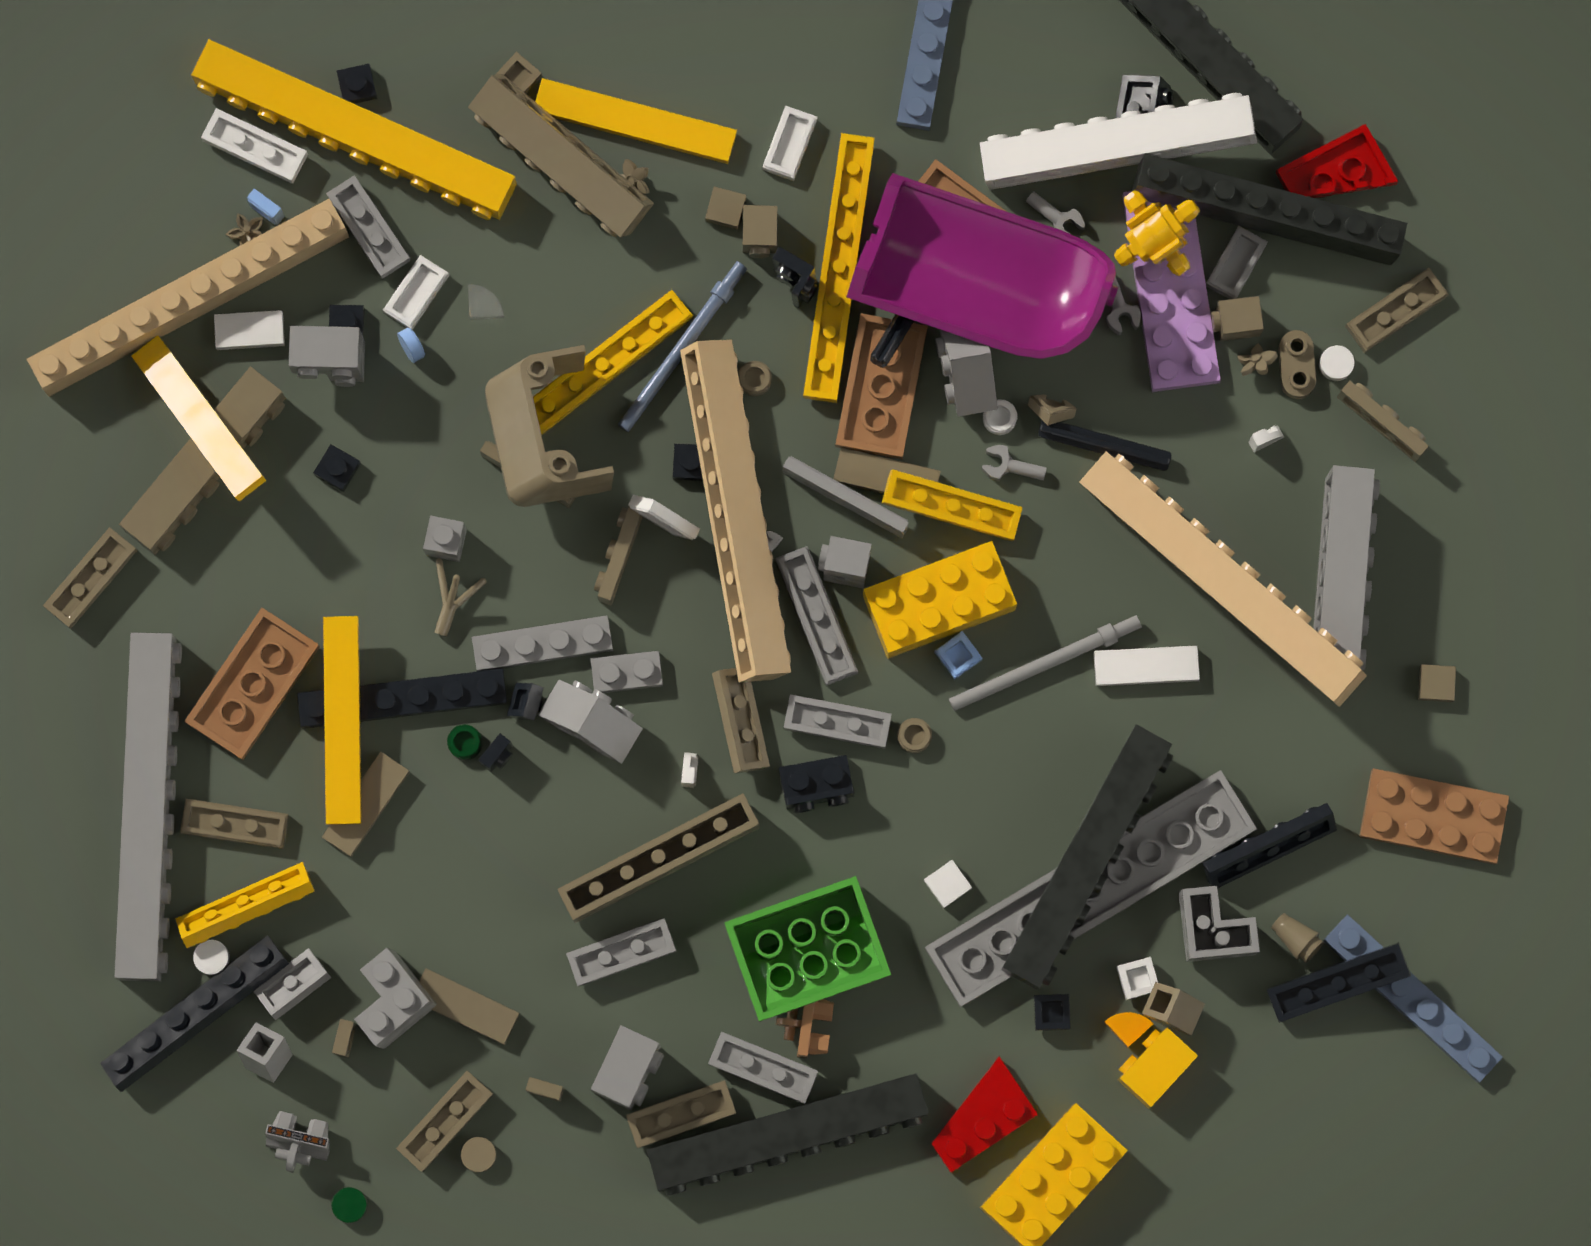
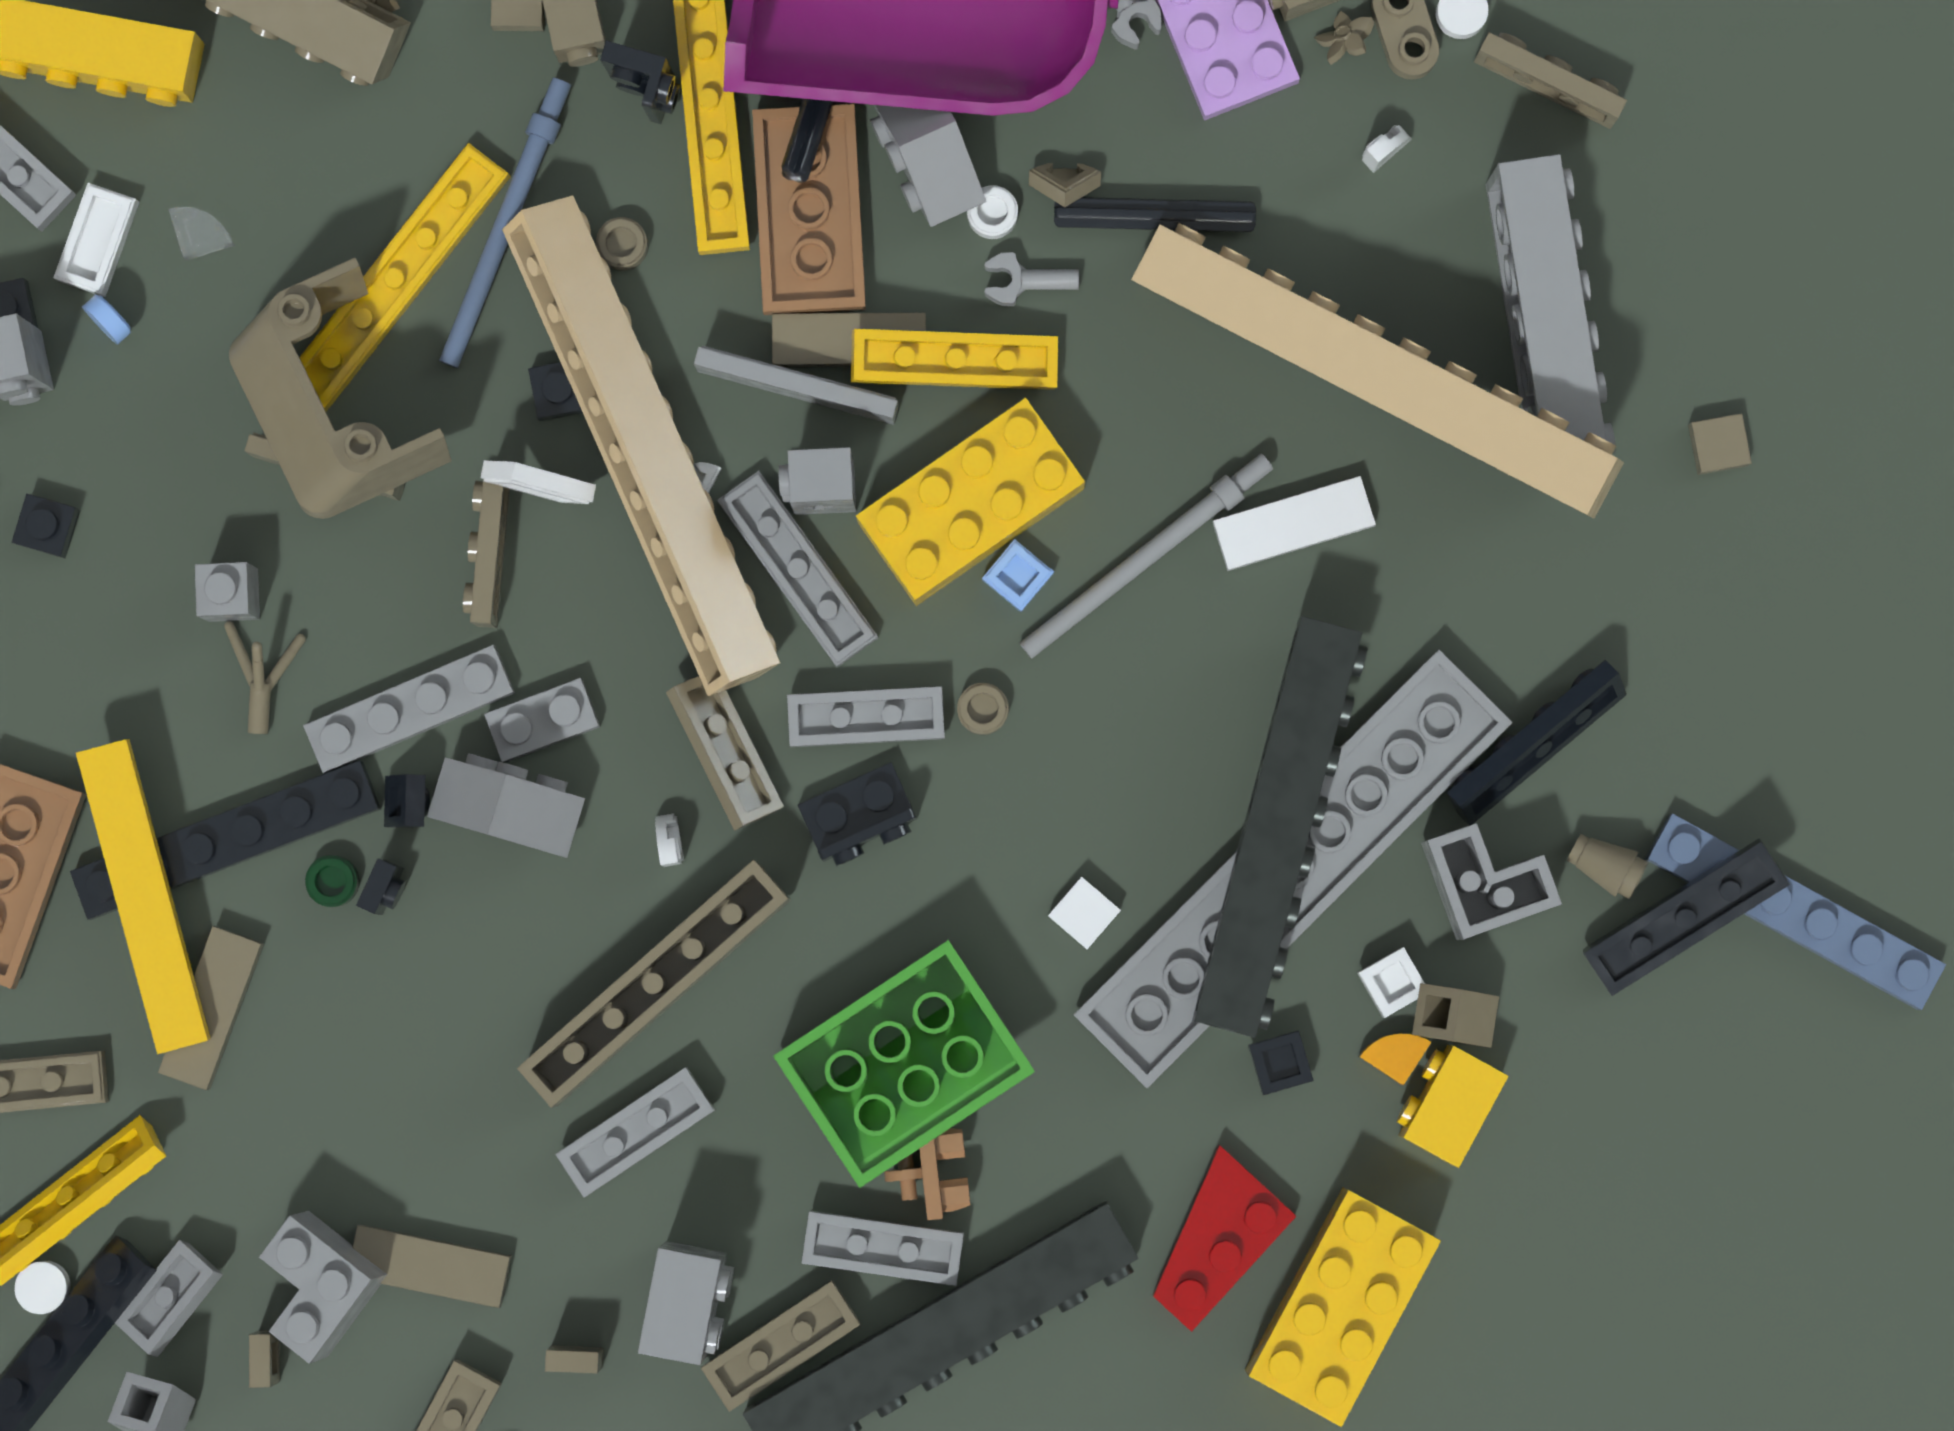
camera: 10 degrees left, 5 degrees up
medium nougat plate [1359,768,1509,865] -> none

